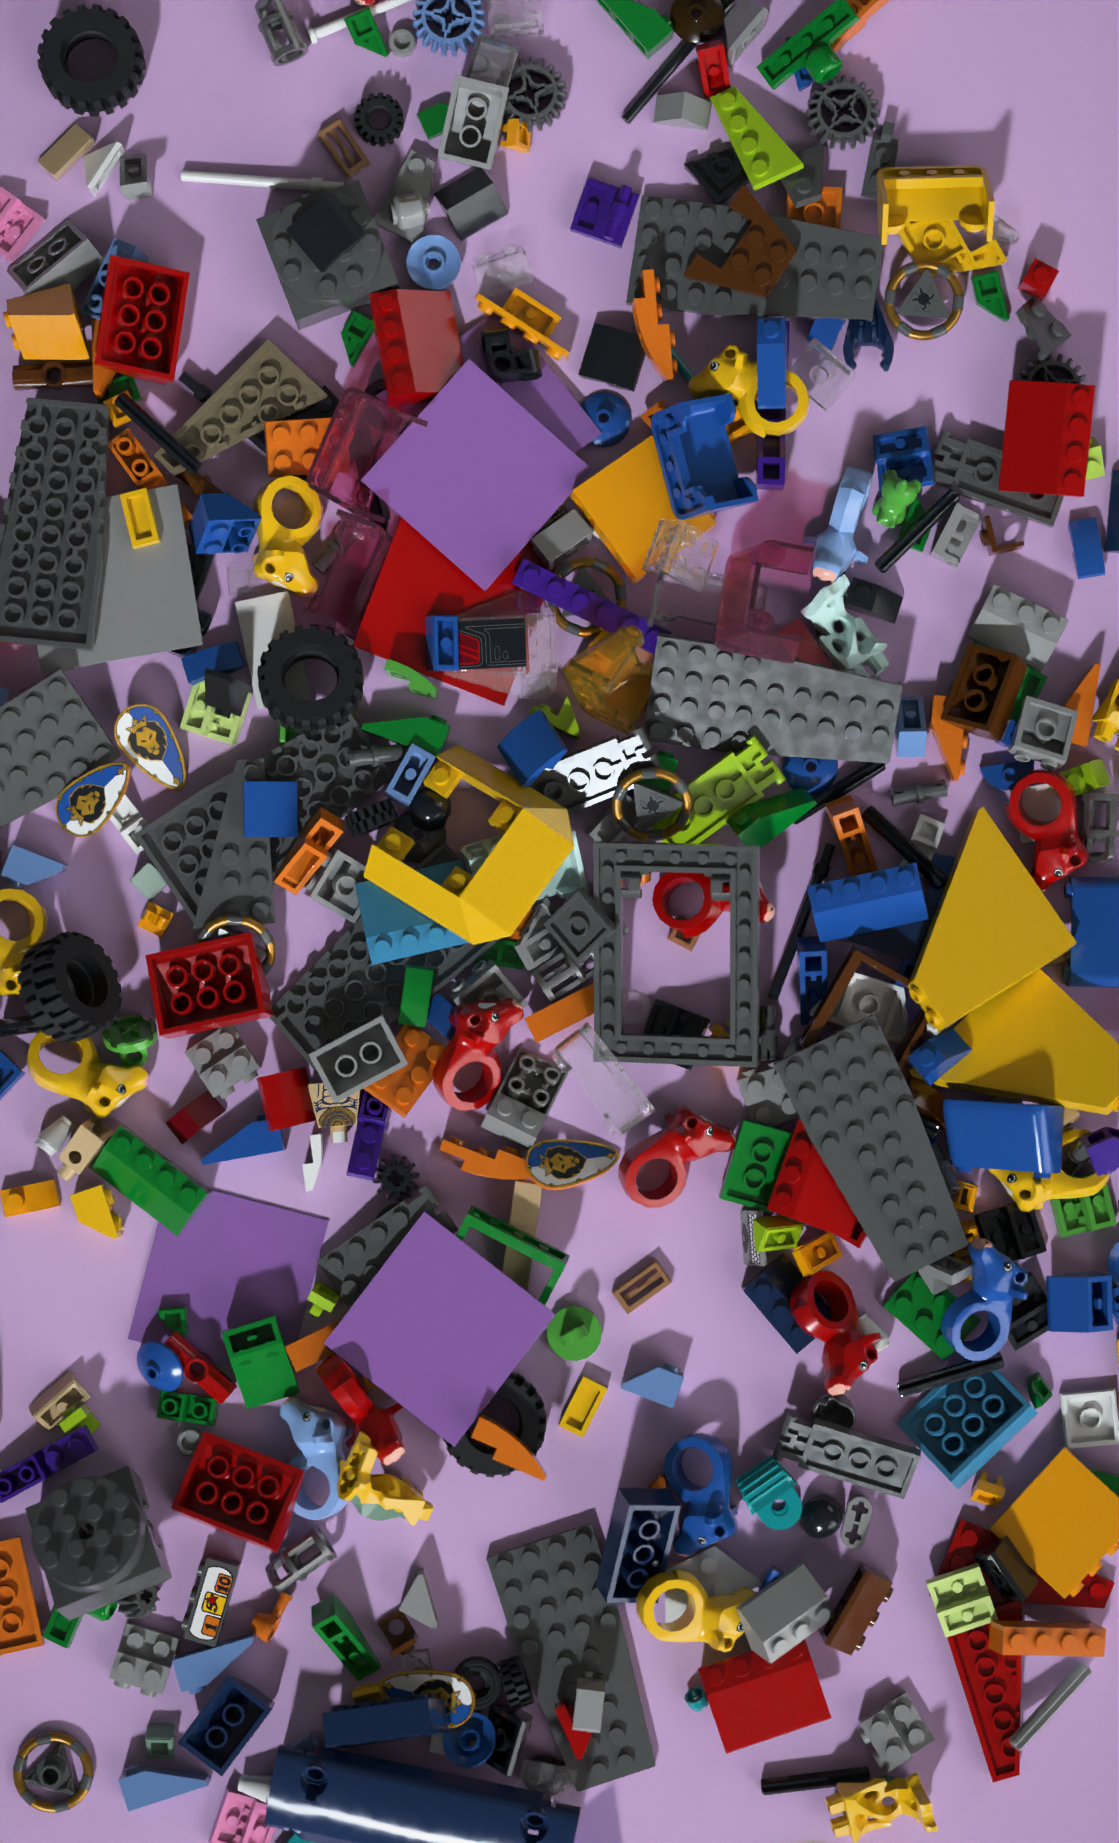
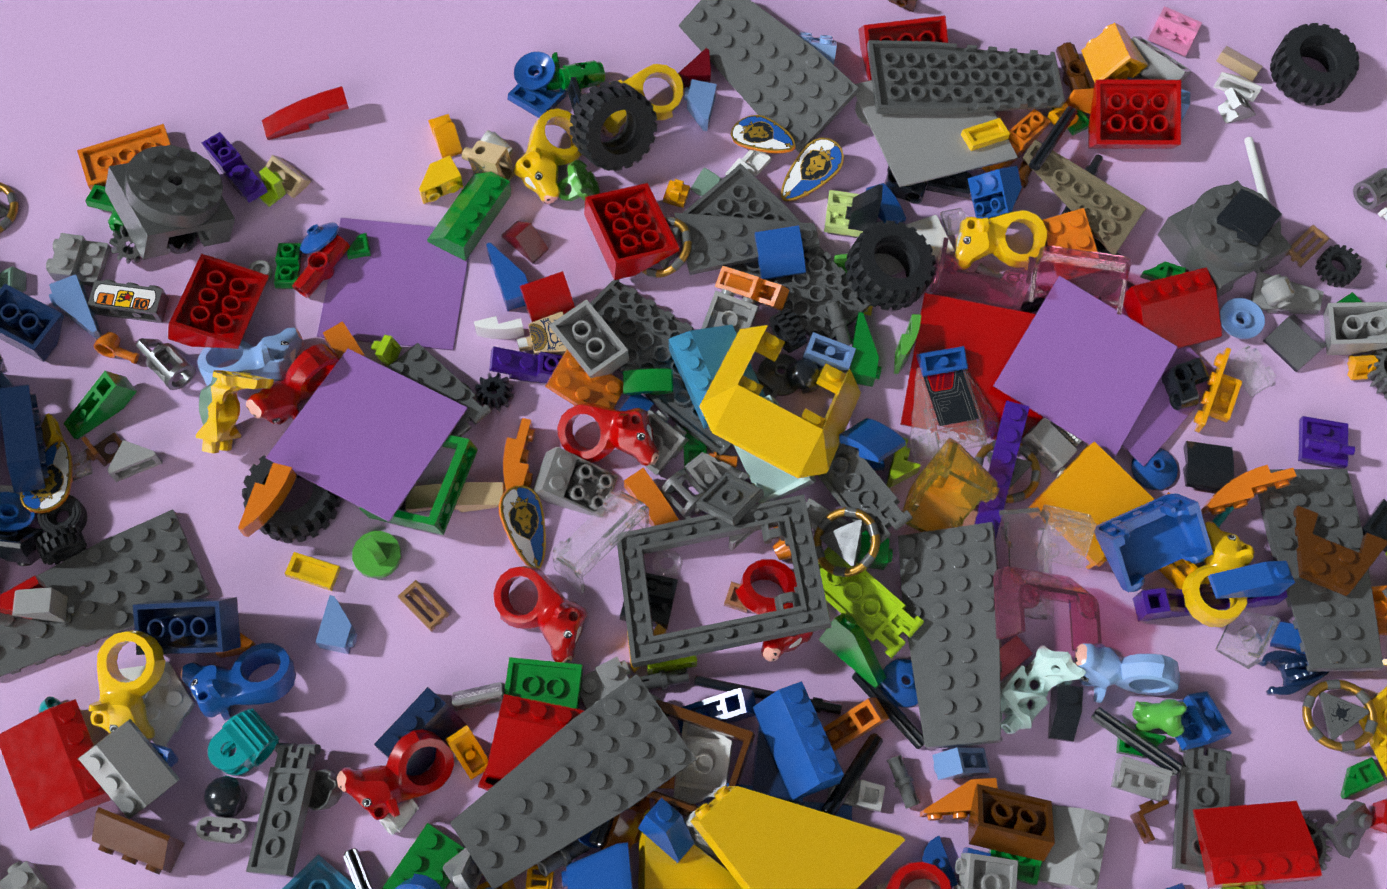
camera: 70 degrees right, 20 degrees down
light grey plate [185,1025,261,1099] -> none
green slope [221,1313,300,1409] -> none
lime slope [753,1215,804,1253] -> none

